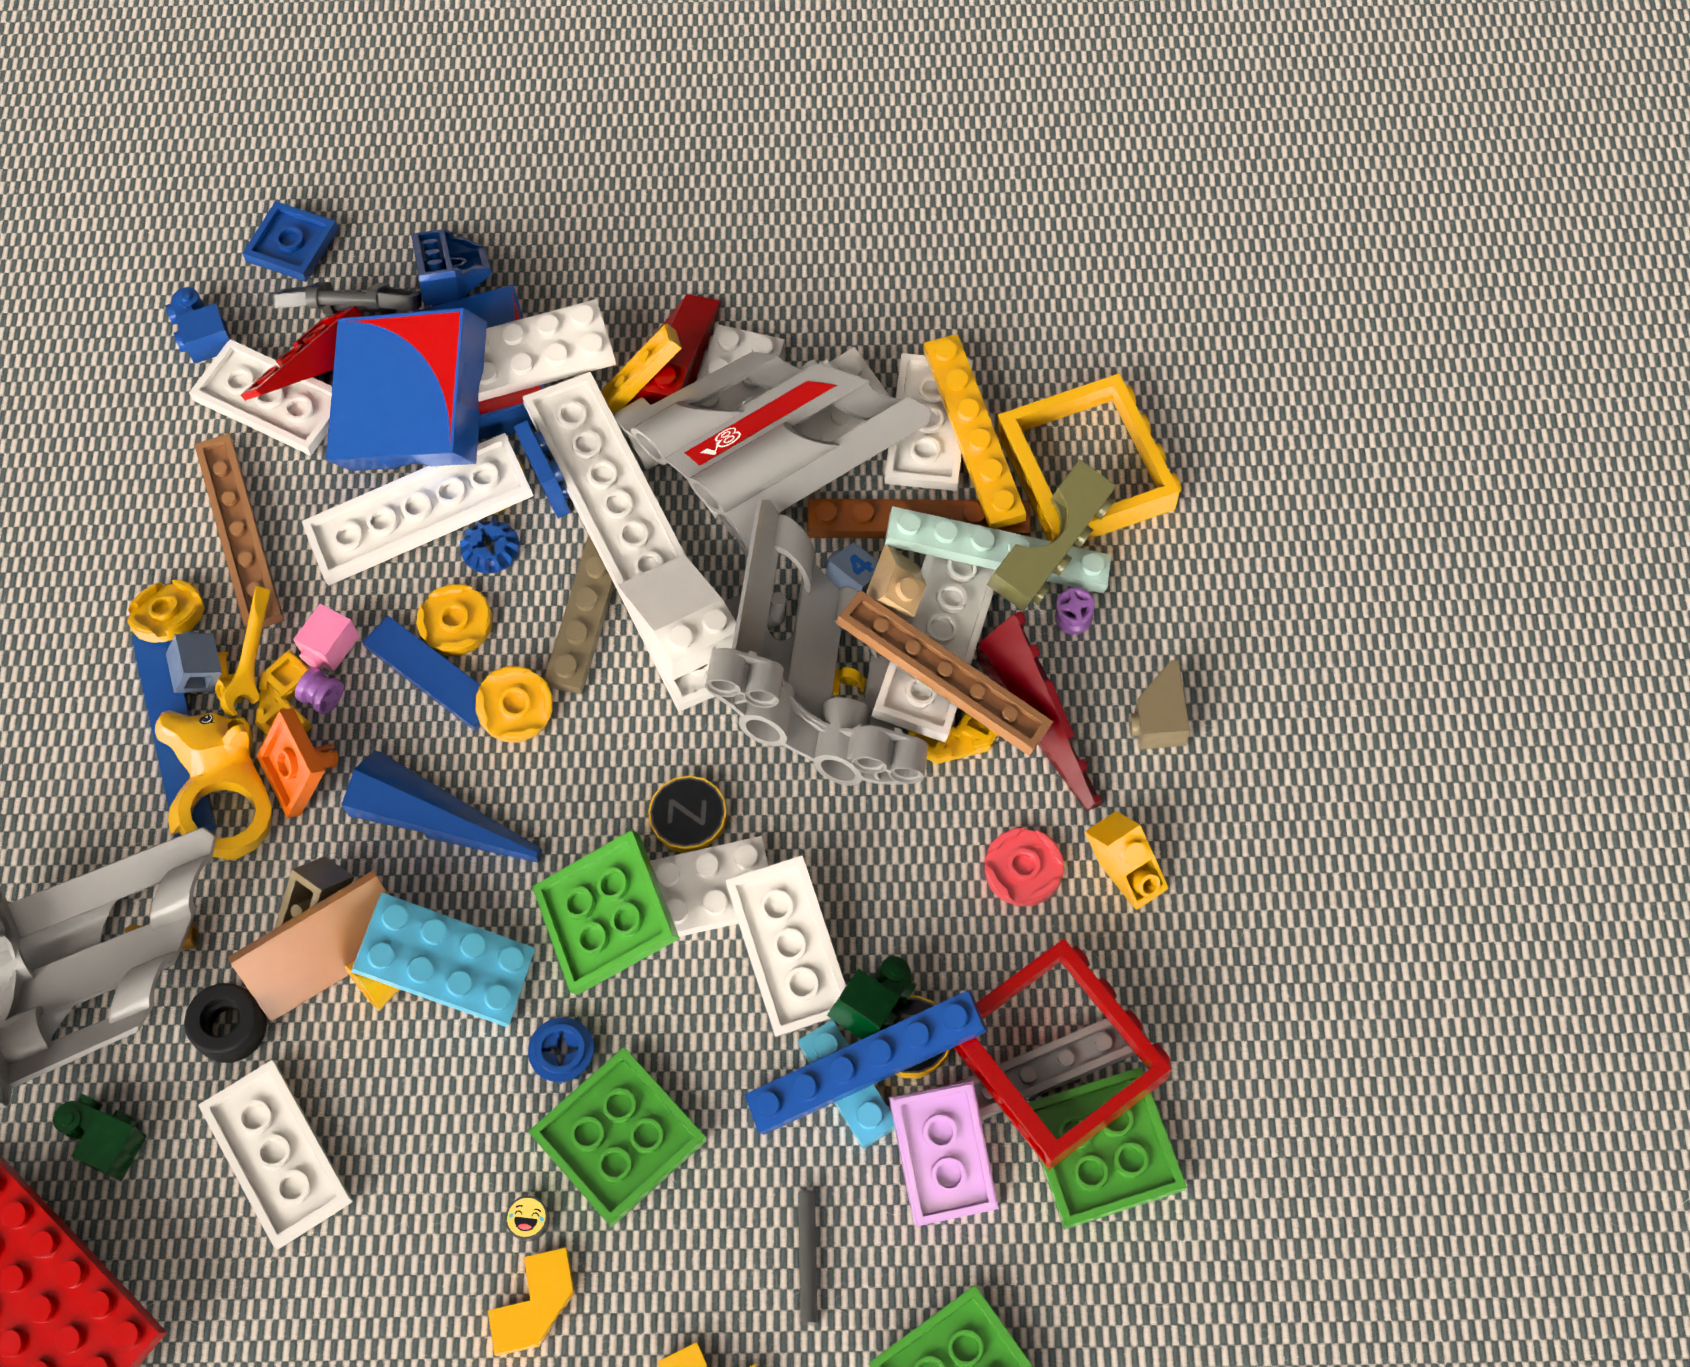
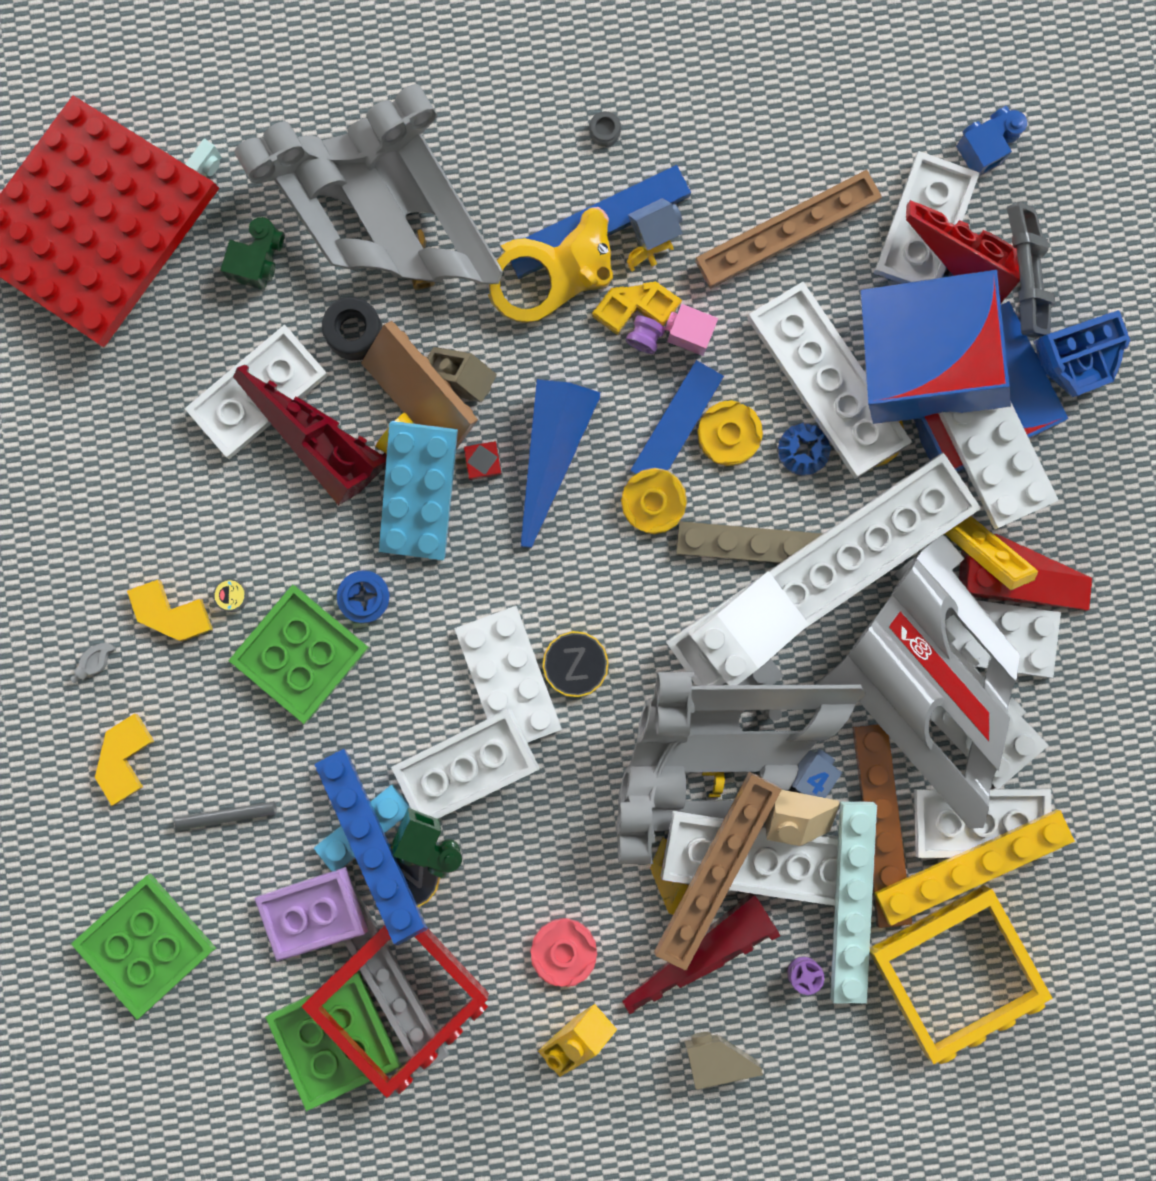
camera: 80 degrees right, 20 degrees up
yellow tile [127,580,205,643] -> none
yellow piece [220,586,270,718] -> none
blue plate [242,201,339,282] -> none
orange tile [257,708,339,818] -> none
blue plate [513,420,571,519] -> none
bright green plate [532,830,680,995] -> none
olive arch [987,459,1116,612] -> none
none -> dark red wedge [233,364,387,506]
none -> tile [464,441,502,480]
none -> dark grey tile [589,111,621,147]

